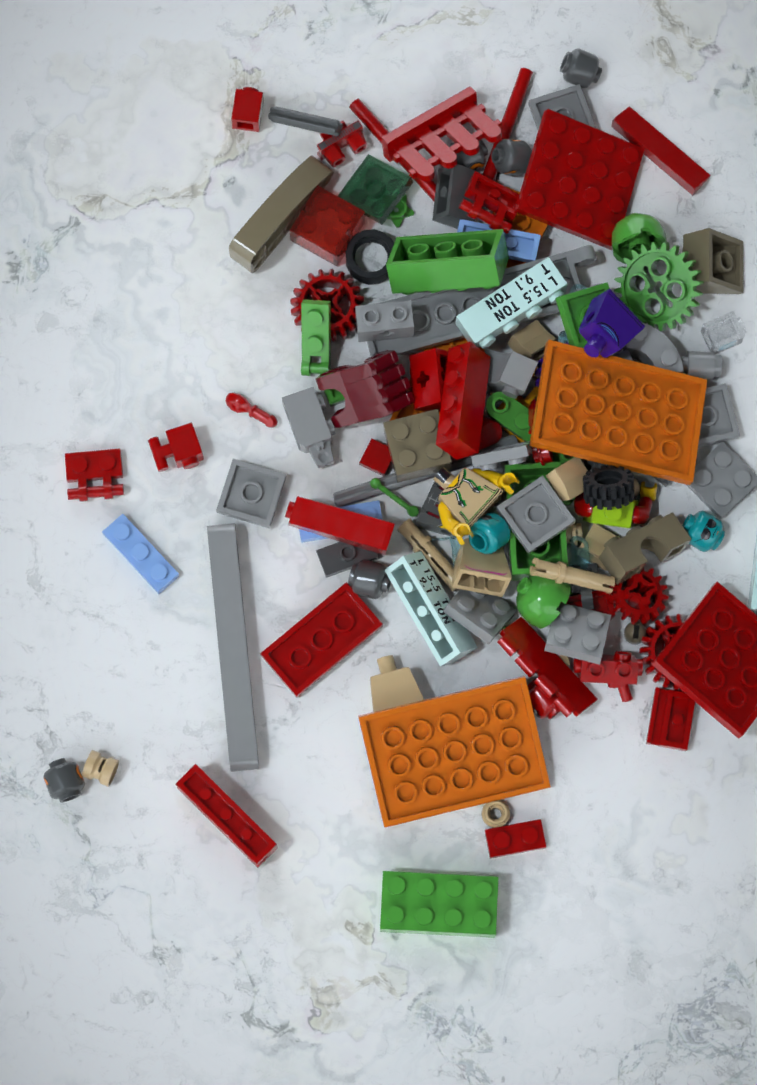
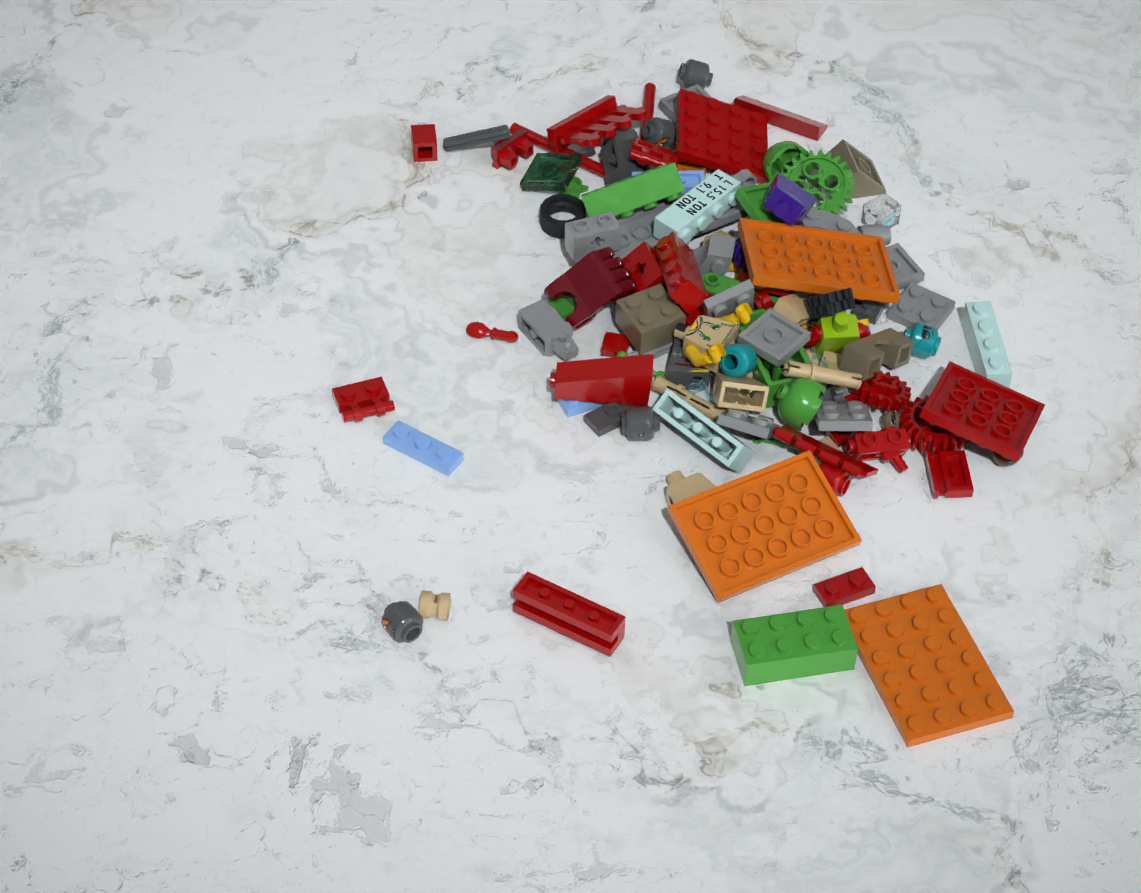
camera: 15 degrees left, 30 degrees down
red brick [148,422,204,472] -> none
light grey beam [207,523,259,772] -> none
light grey plate [216,459,286,529] -> none
dark tan beam [229,155,334,273] -> none
red plate [260,582,383,698] -> none
clear red piece [290,185,365,267] -> none
red gear [290,269,364,342] -> none
bright green plate [301,299,331,376] -> none
tan plate [481,800,510,828] -> none
none -> orange plate [845,584,1014,748]

